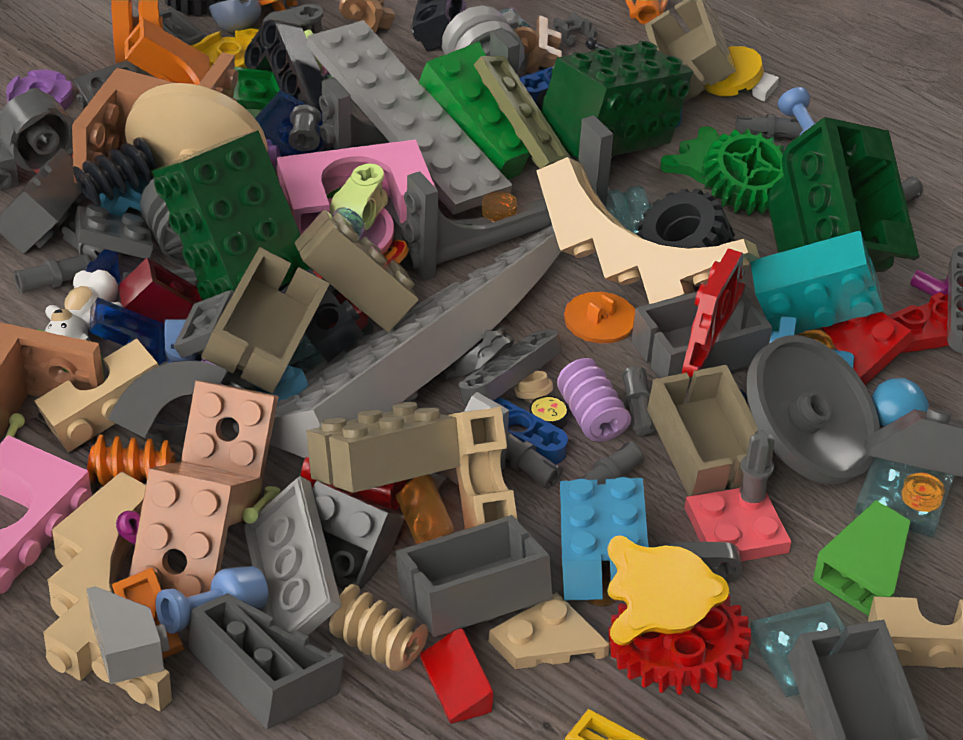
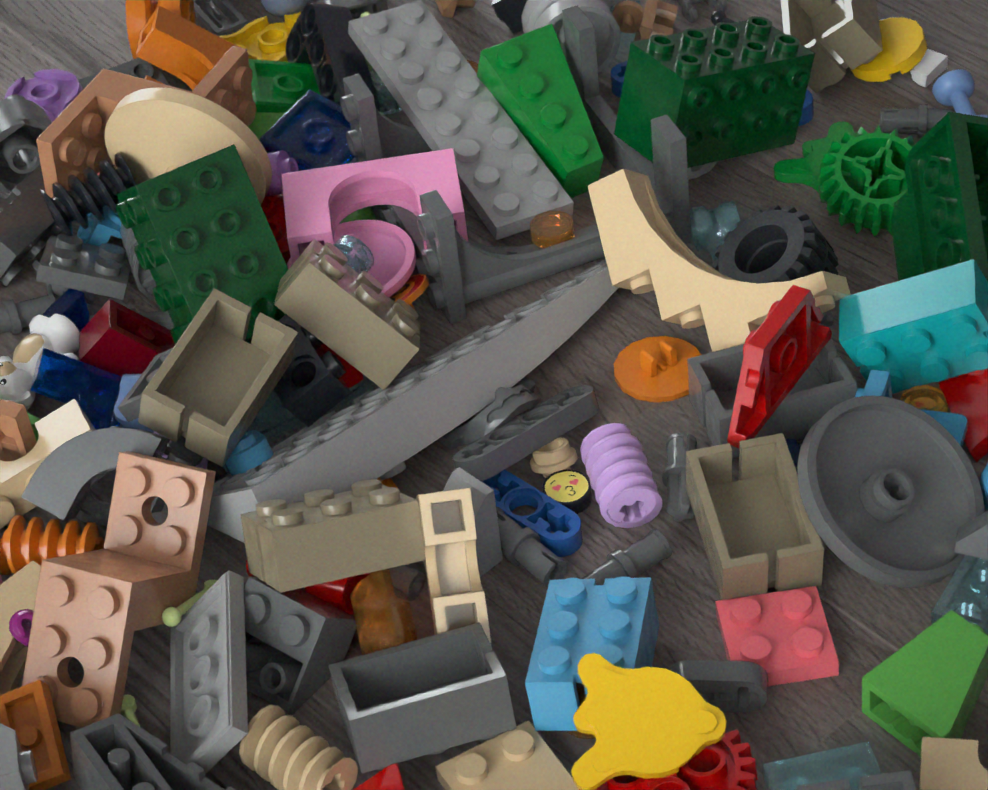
camera: 15 degrees right, 0 degrees up
medium blue piece [156,566,269,634] -> none
dark grey bush [288,105,321,151] -> none
yellowish green piece [330,163,388,230] -> none
olive plate [474,56,571,169] -> none
dark grey axle [739,430,775,503] -> none

